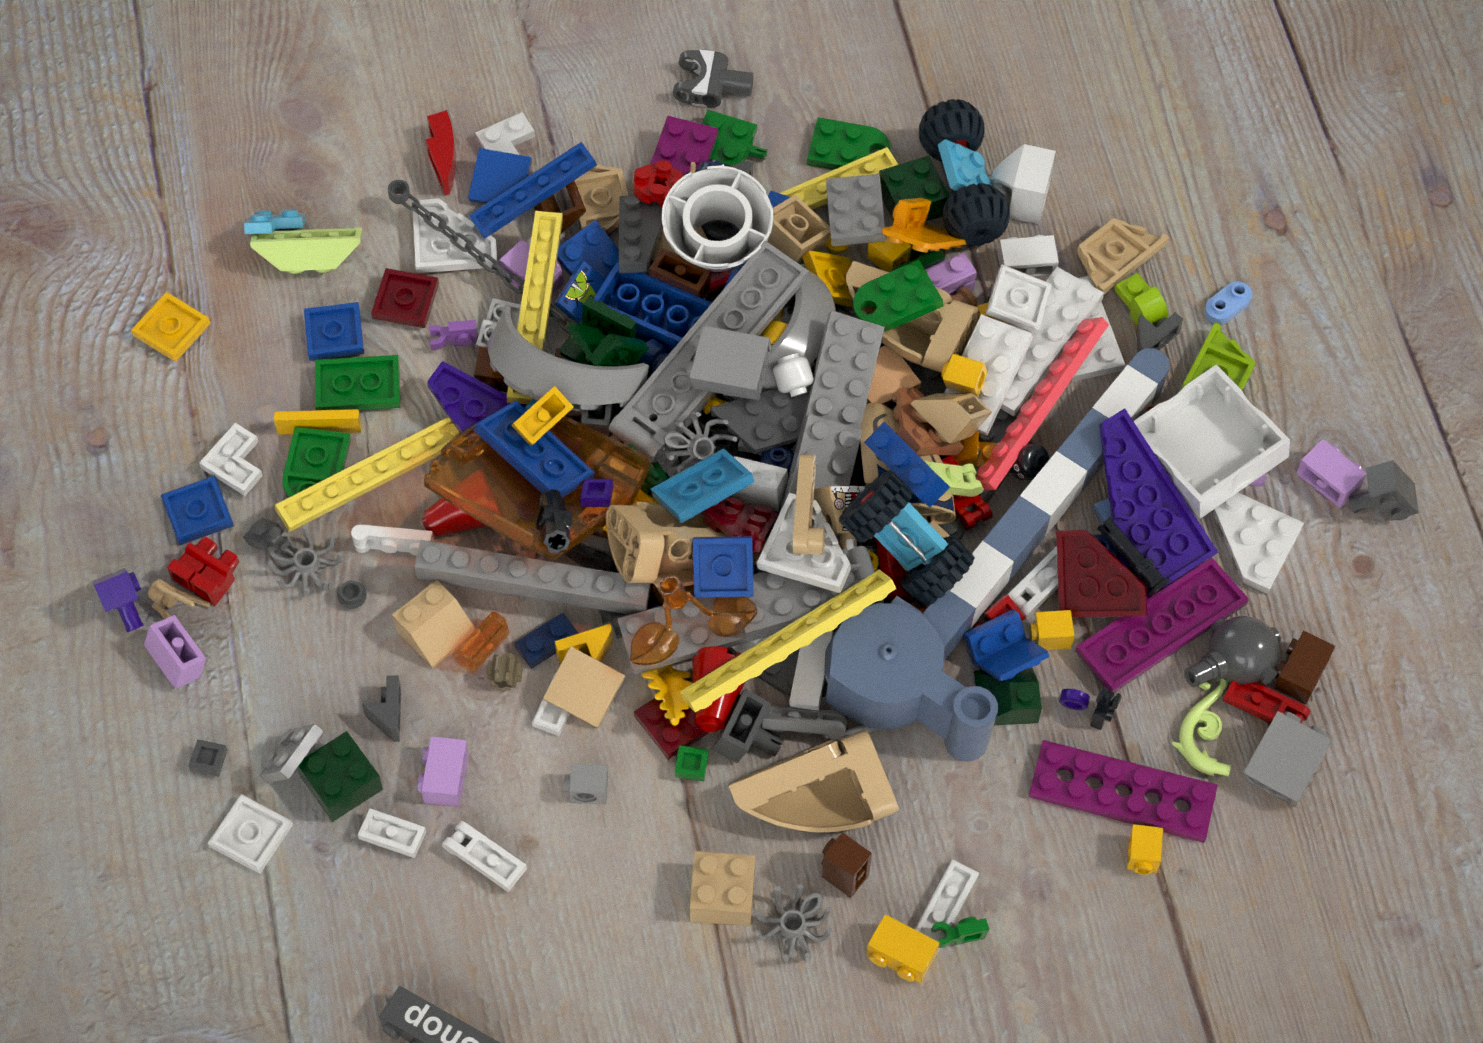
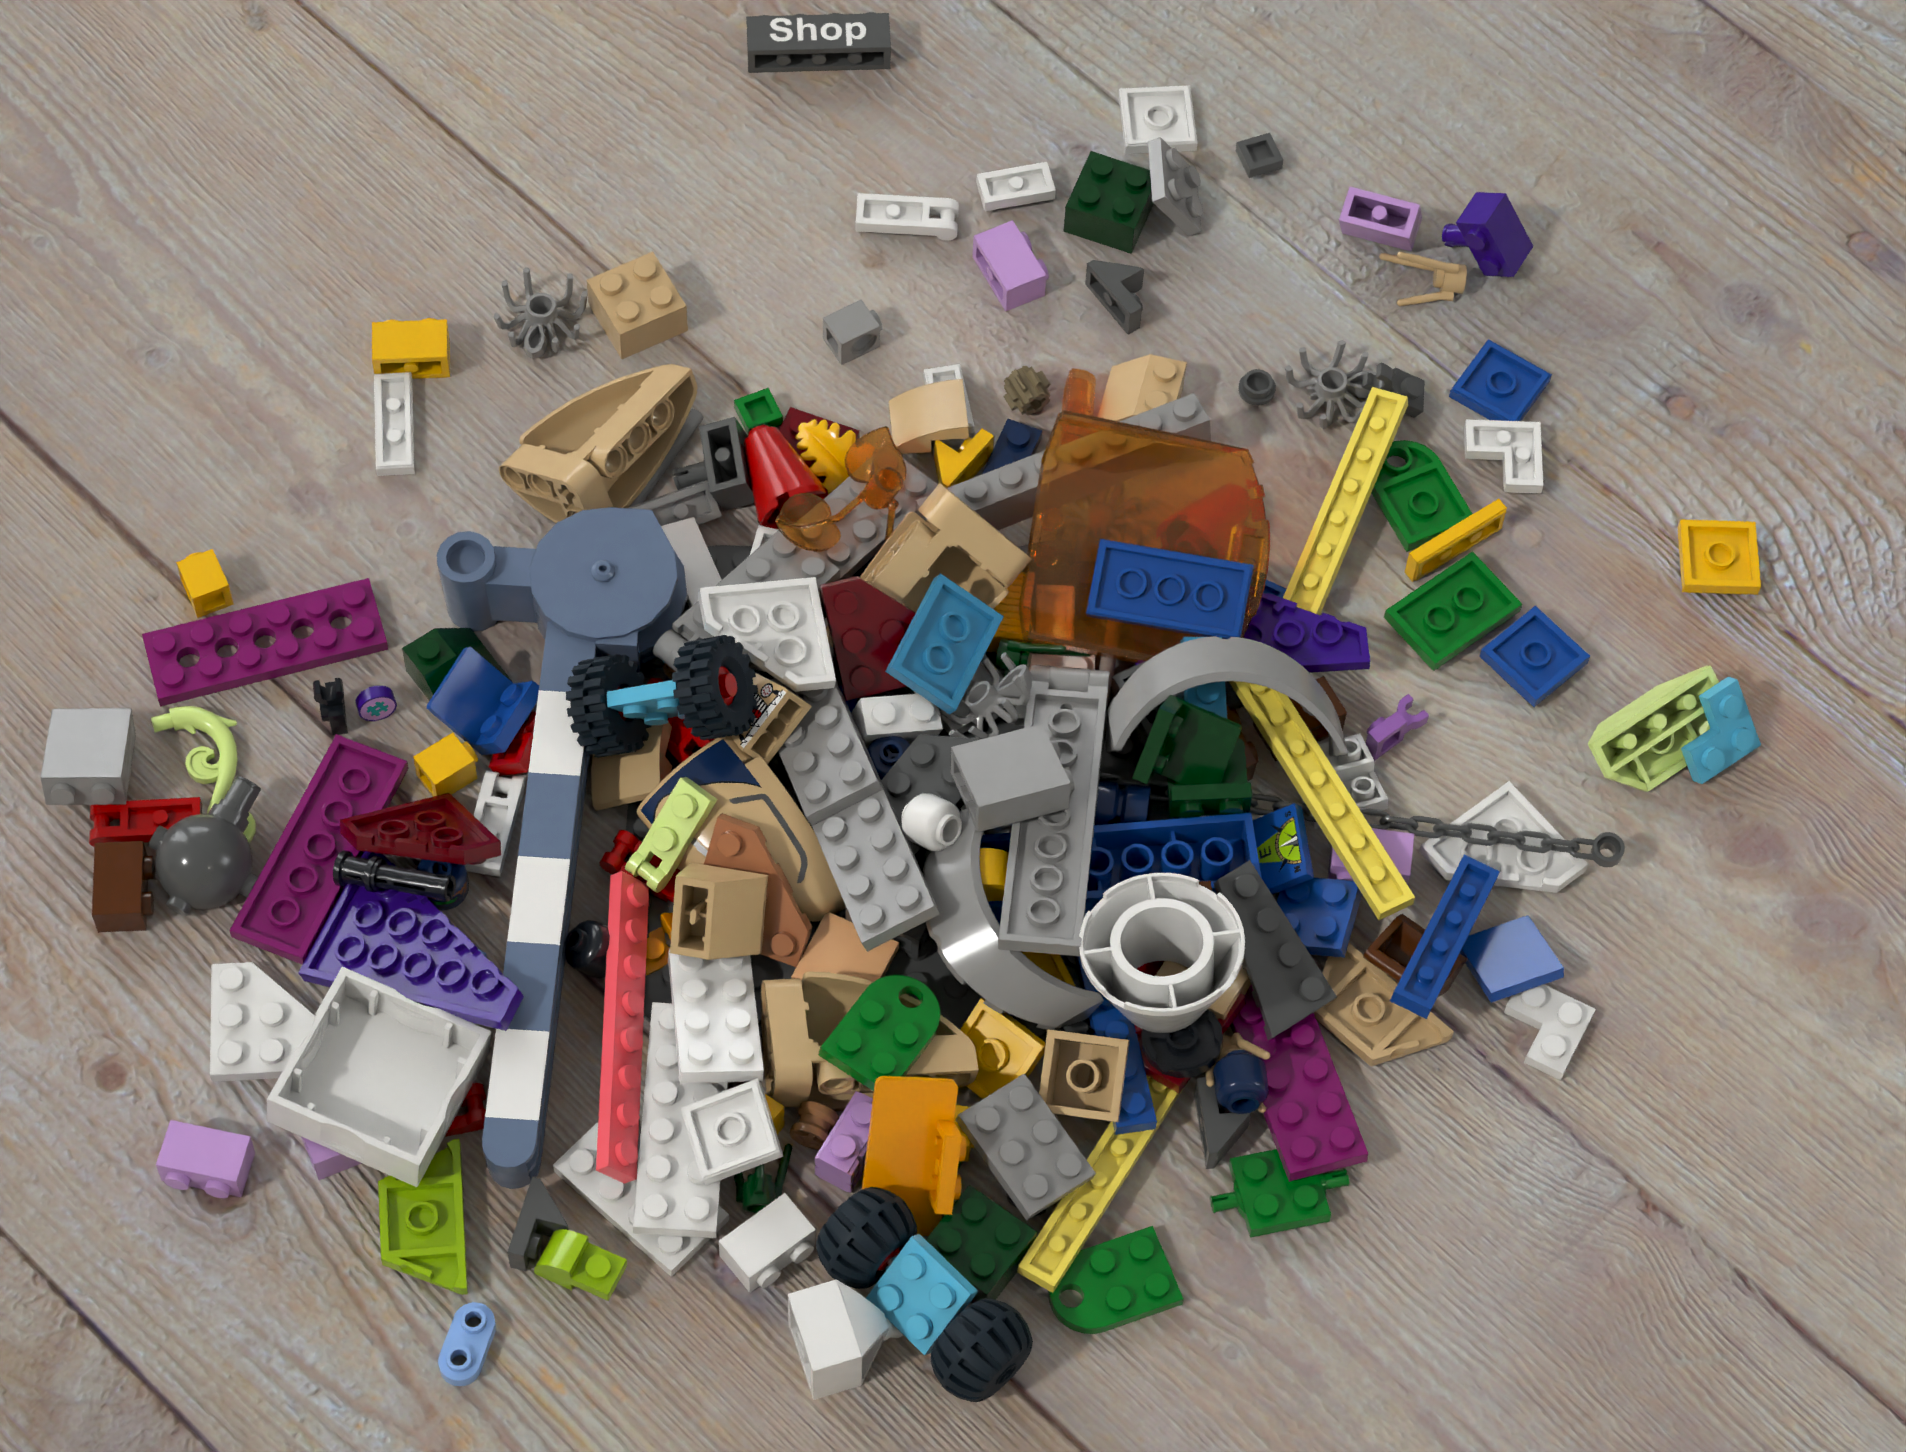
camera: 145 degrees right, 0 degrees up
red hips [167,536,239,606] -> none
white plate [351,525,434,556] -> none
dark red plate [371,268,439,328] -> none
red slope [425,110,456,196] -> none
yellow slope [511,386,574,446] -> none
black piece [536,489,572,554] -> none
dark purple tile [580,479,614,507] -> none
red plate [633,160,684,207] -> none
dark grey connector [673,50,754,108] -> none
light yellow plate [680,569,896,712] -> none
blue plate [693,536,754,598] -> none
tan beam [793,454,825,555] -> none
reddish brown brick [821,832,872,898] -> none
blue brick [864,422,950,508] -> none
green plate [931,917,989,948] -> none
yellow brick [941,354,988,397] -> none
tan wing [1077,218,1170,294] -> none
dark grey brick [1349,460,1419,521] -> none

